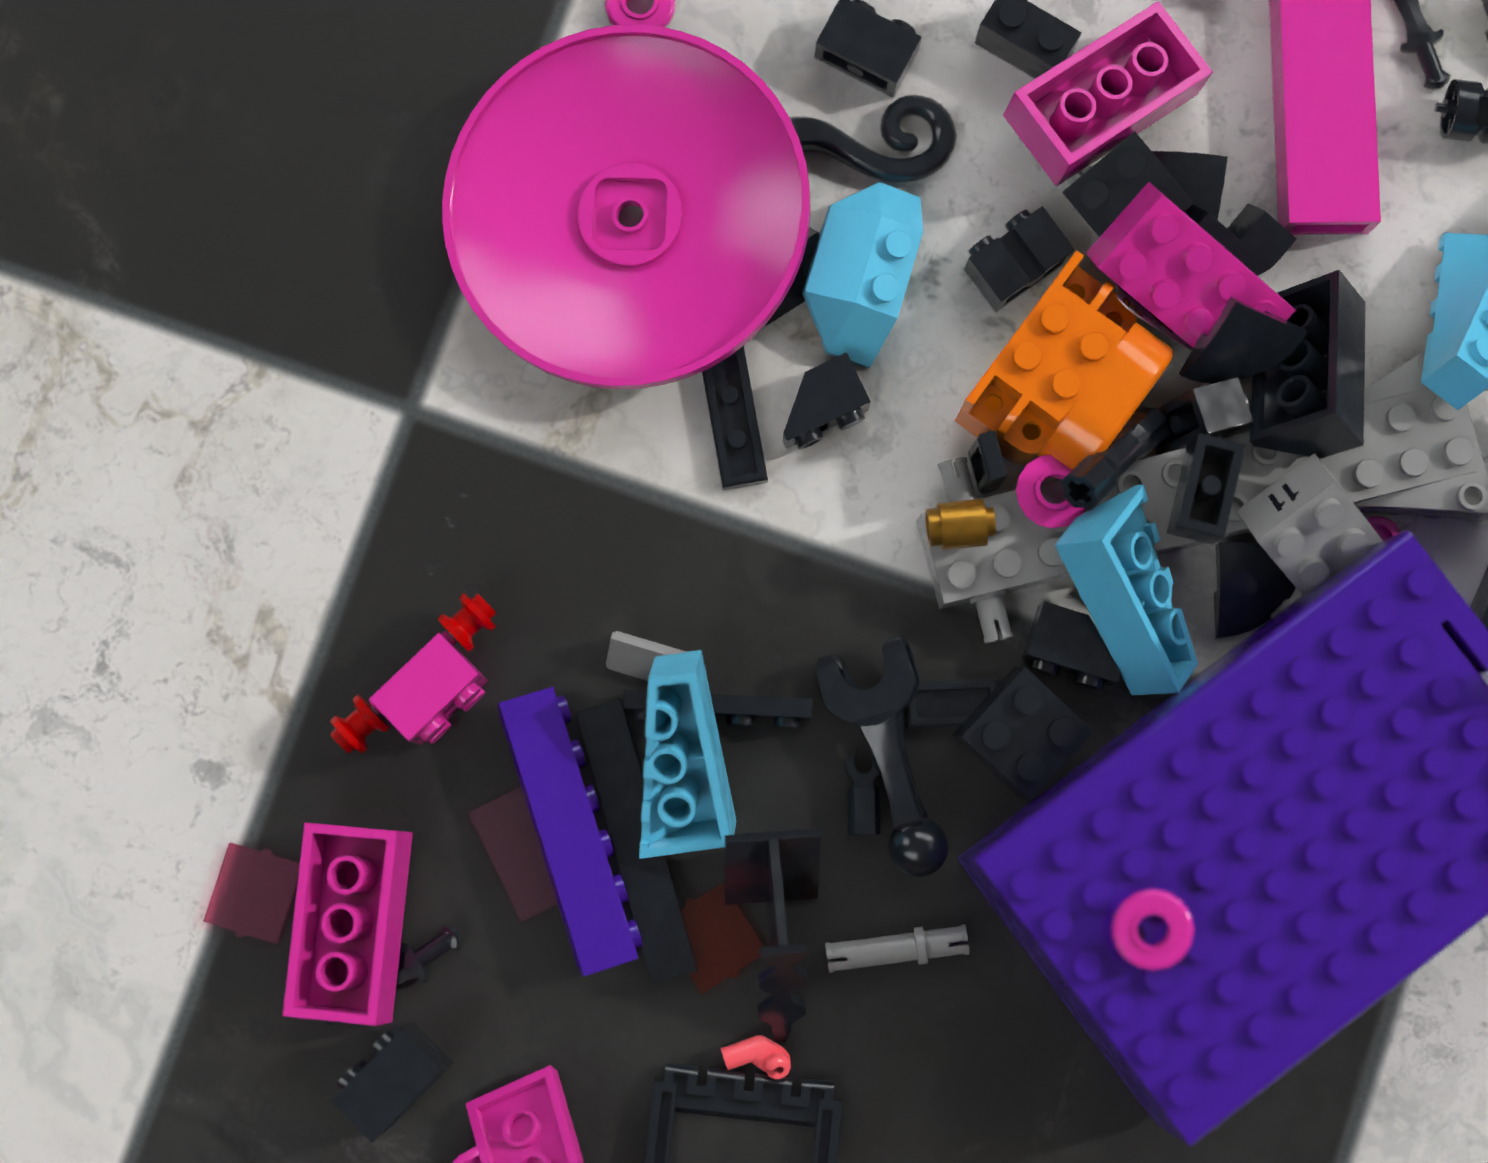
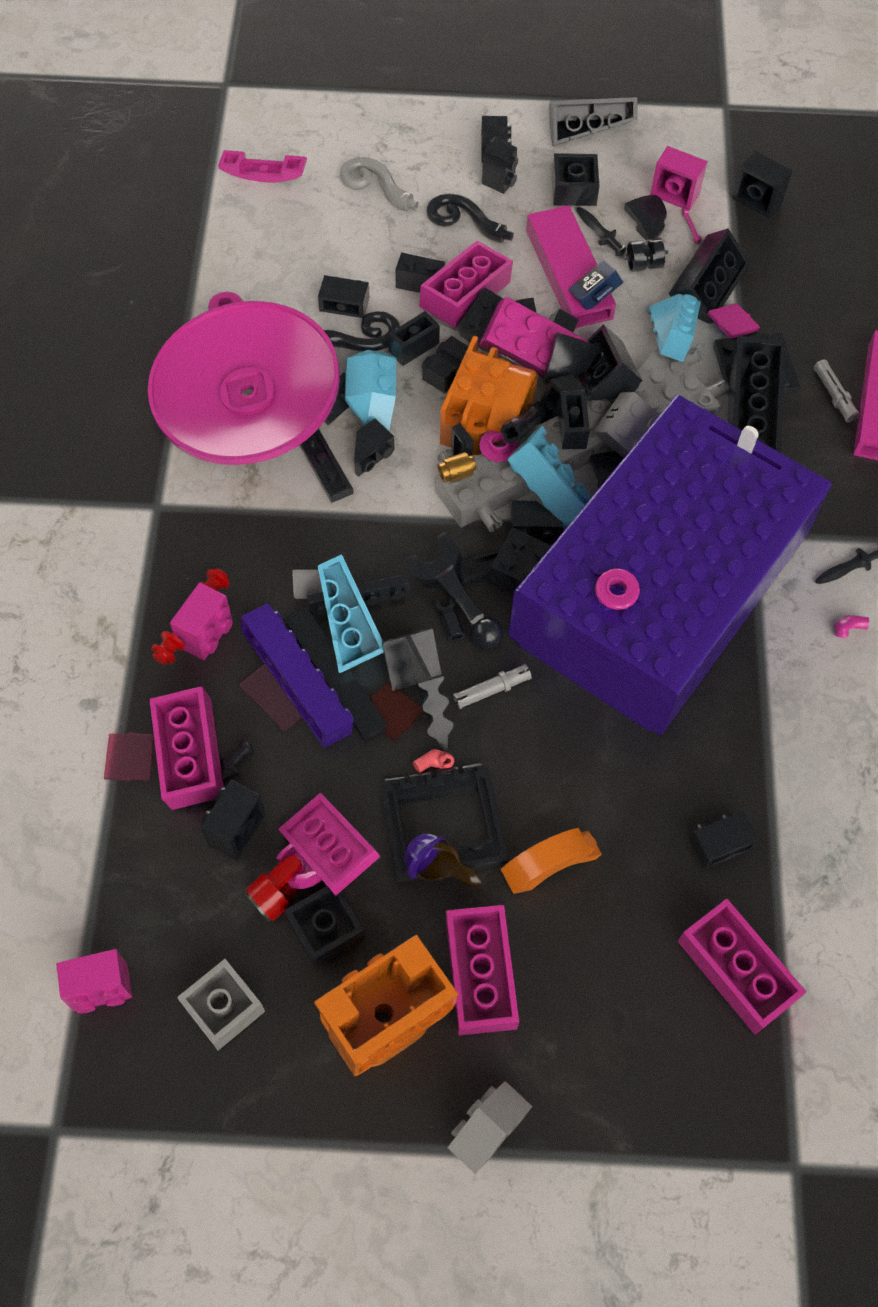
camera: 15 degrees left, 20 degrees down
none -> black brick [388,311,440,366]
none -> dark blue piece [568,260,623,310]

